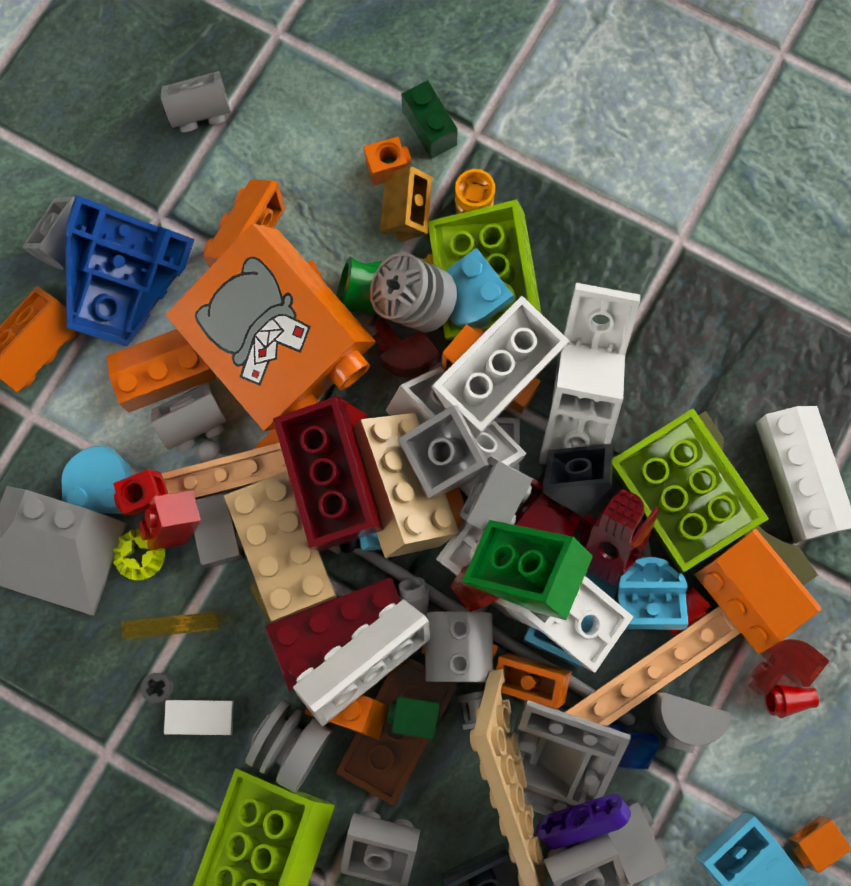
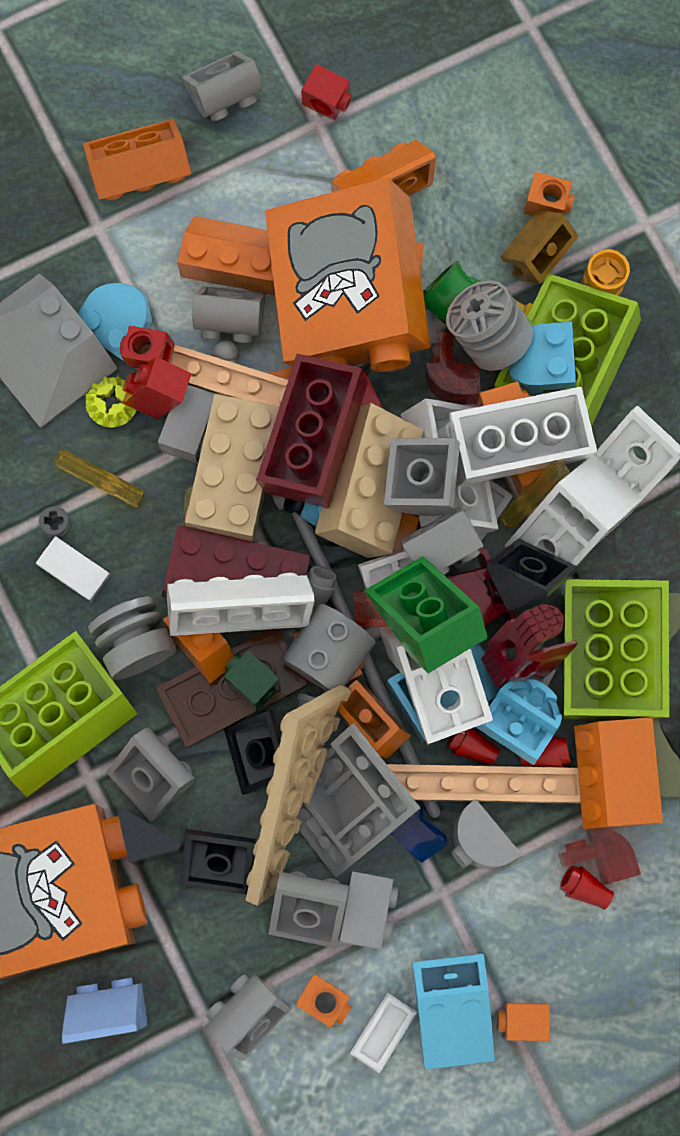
camera: 30 degrees right, 0 degrees up
blue wedge [66,195,195,347] -> none
light grey brick [161,71,231,132] -> none
dark green brick [401,80,458,159] -> none
dark purple beam [536,794,631,849] -> none
none -> black slope [224,710,281,795]
none -> red brick [301,64,352,121]
none -> red cone [447,728,500,766]
none -> clear yellow axle [500,460,569,528]

